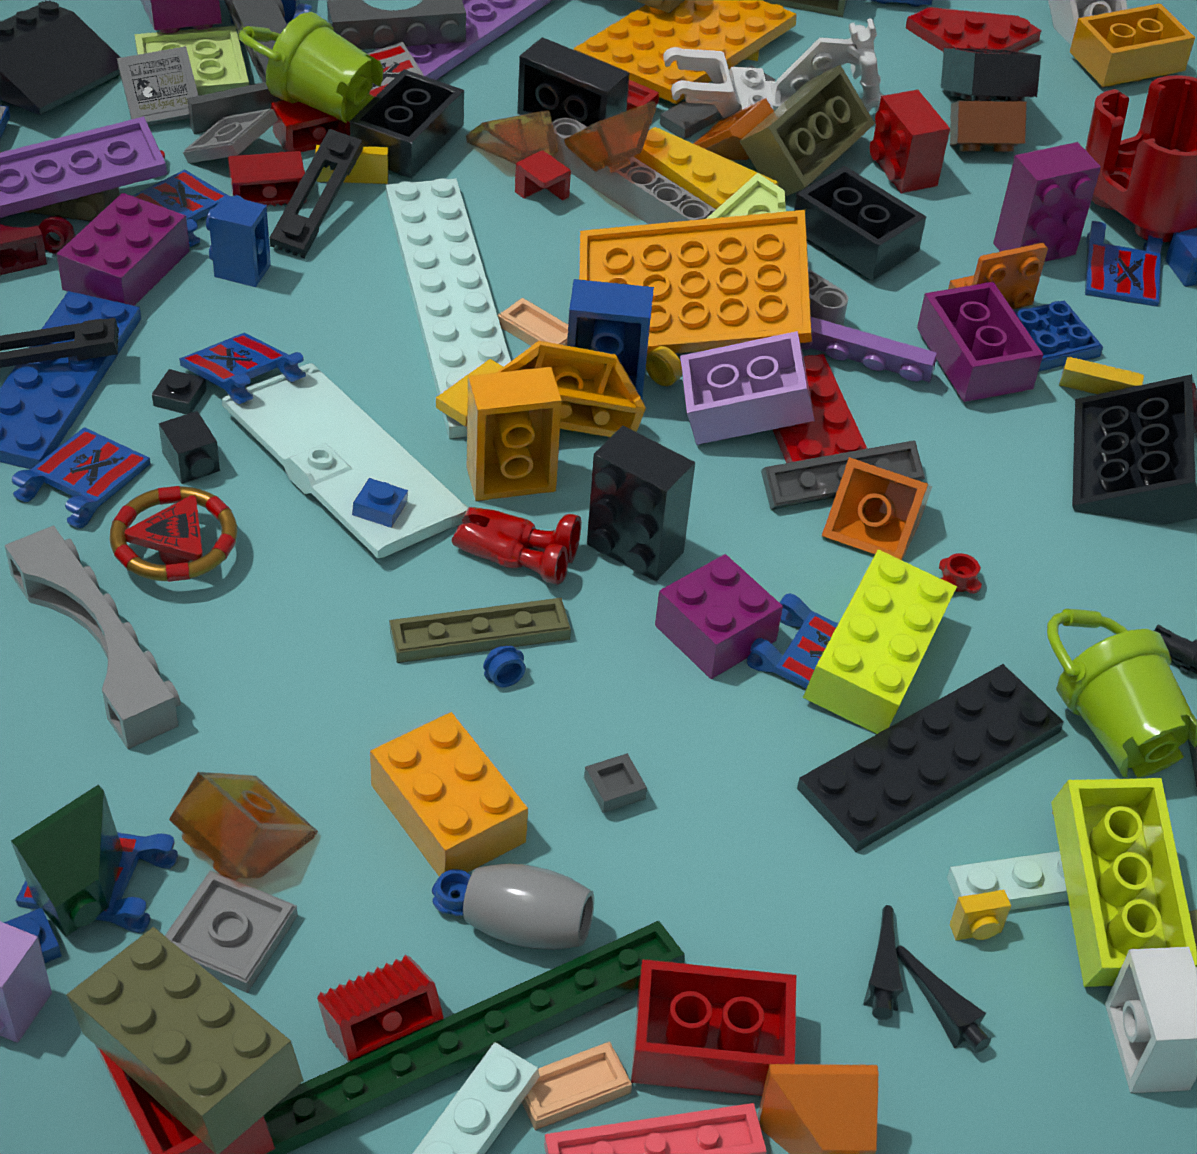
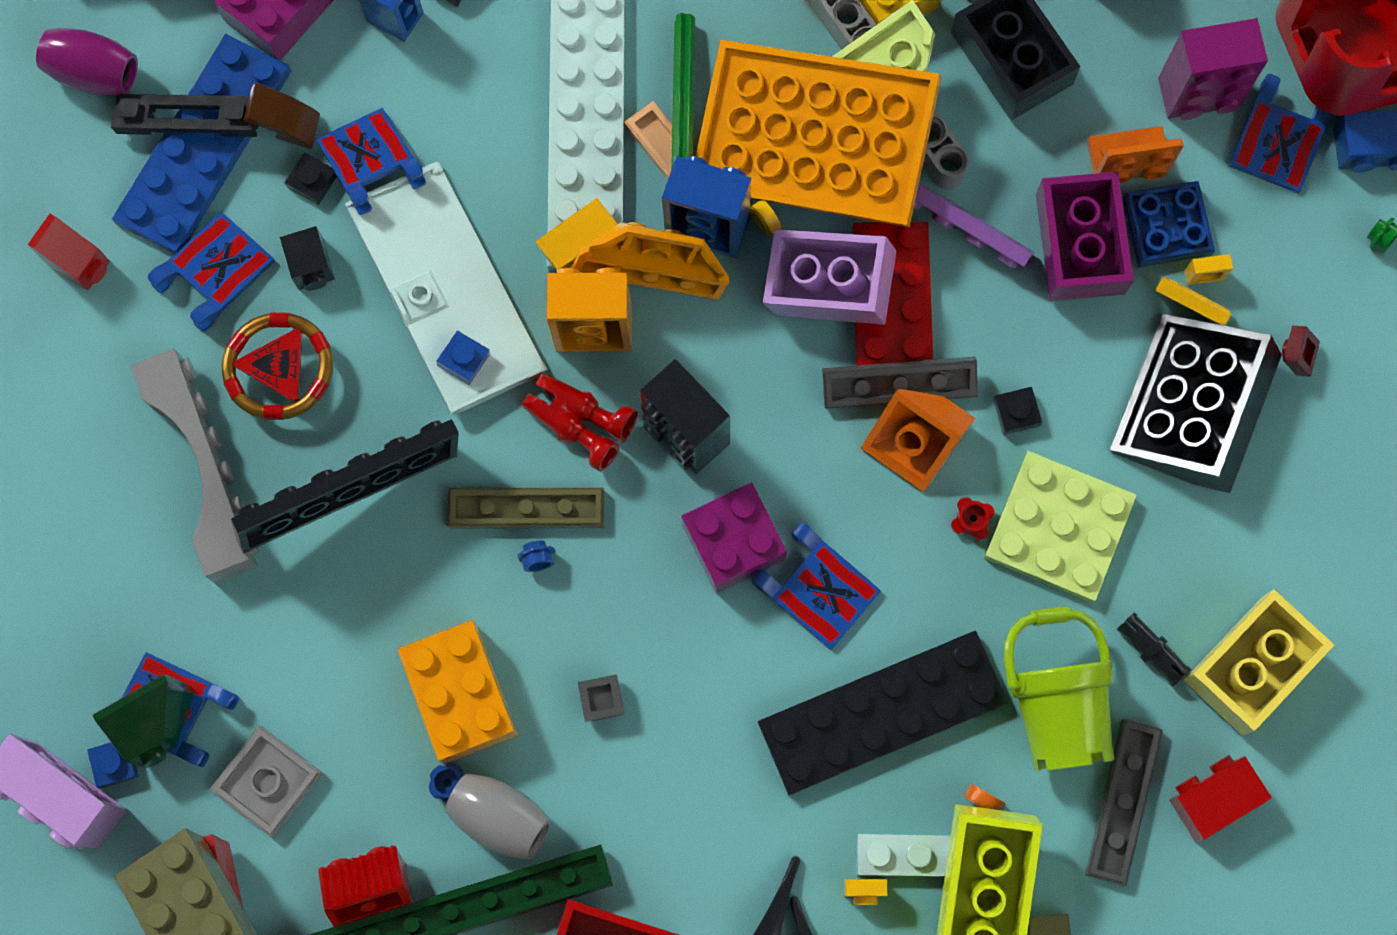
camera: 20 degrees right, 30 degrees up
clear orange slope [169,772,318,880] -> none
neon yellow brick [803,549,957,734] -> none
none -> black plate [231,419,459,554]
none -> reddish brown slope [244,83,320,149]
none -> green axle [671,13,695,169]
none -> yellowish green plate [984,451,1137,603]
none -> black plate [993,387,1042,435]
none -> yellow tile [1184,254,1233,286]

